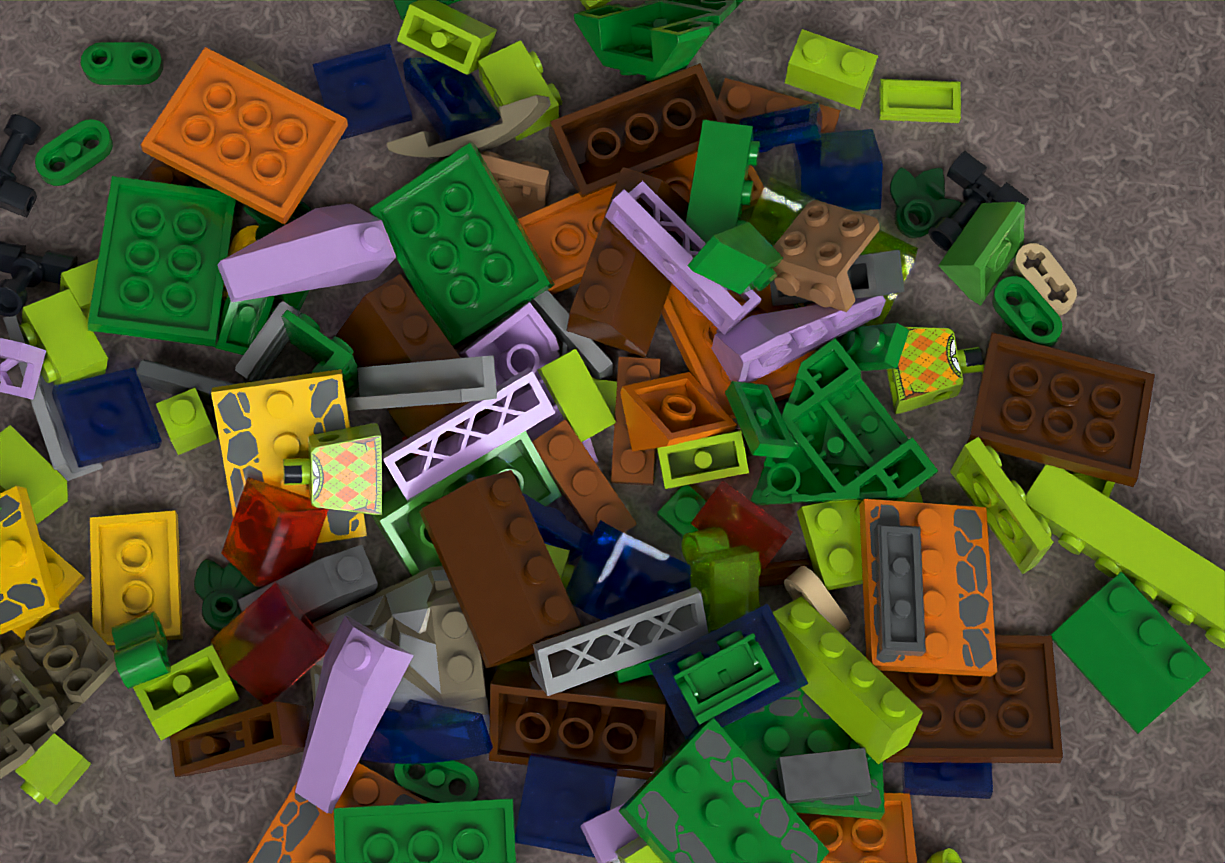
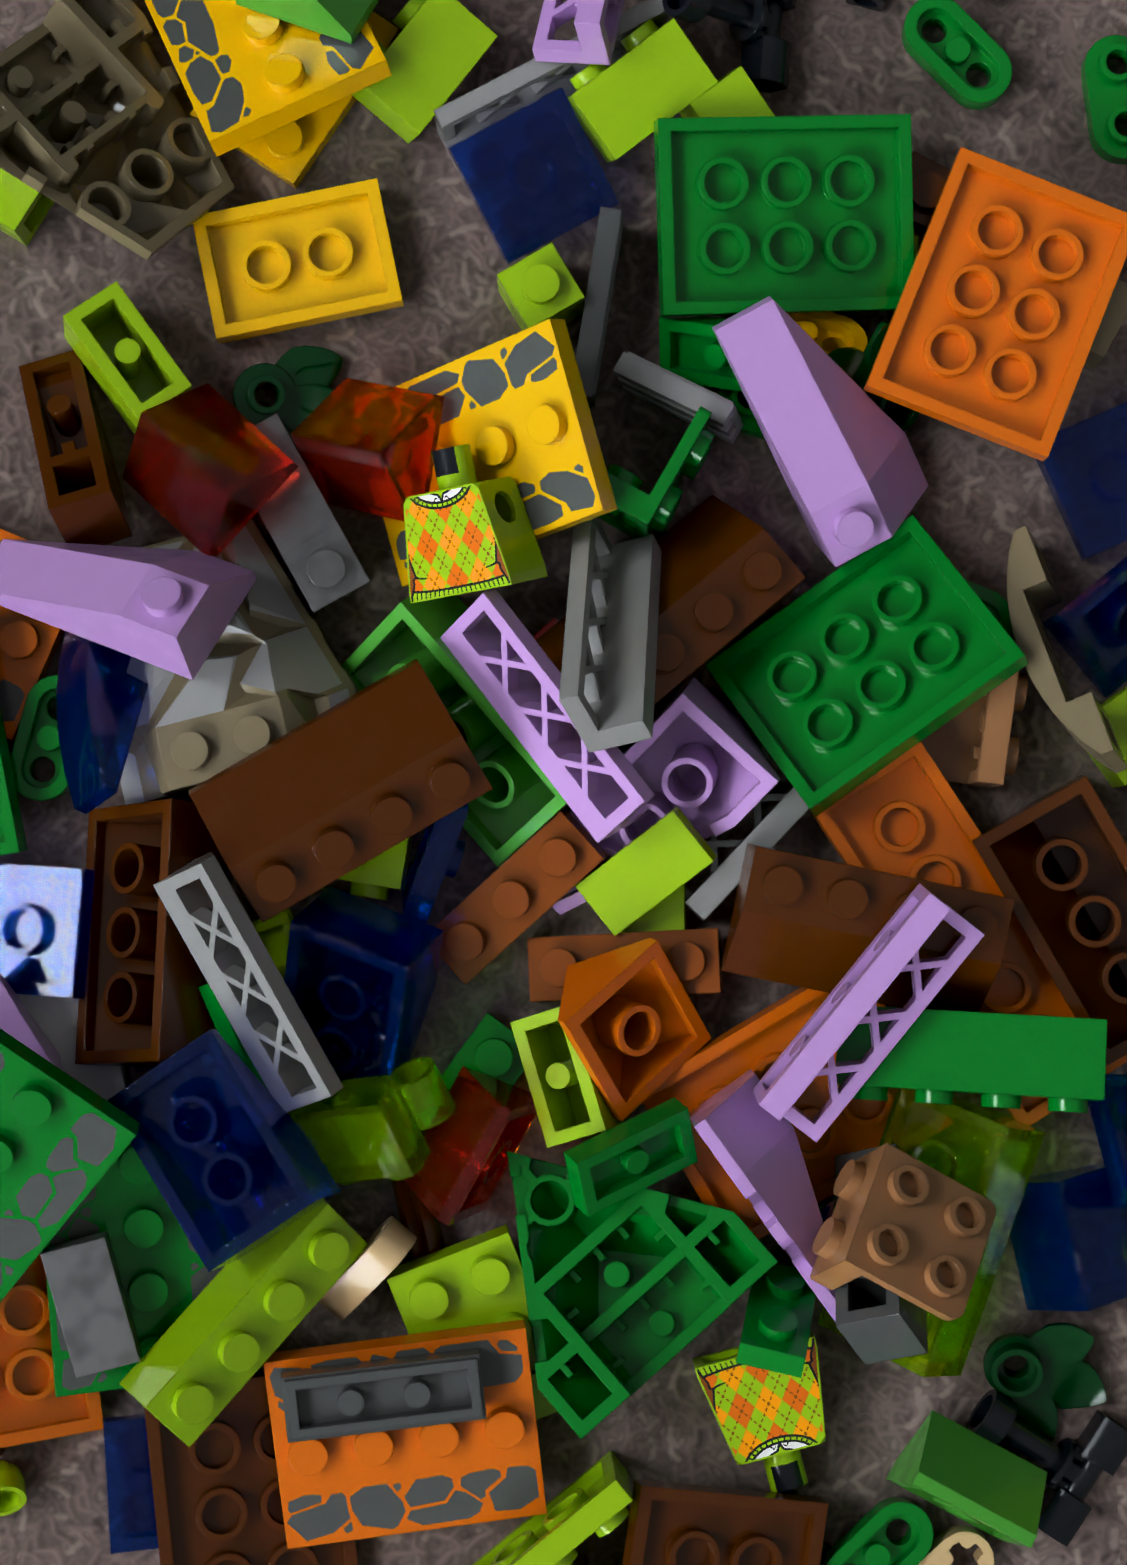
camera: 85 degrees right, 15 degrees up
green axle [112,611,171,689] -> none
green hinge [672,630,780,725] -> none
green slope [687,222,783,295] -> none

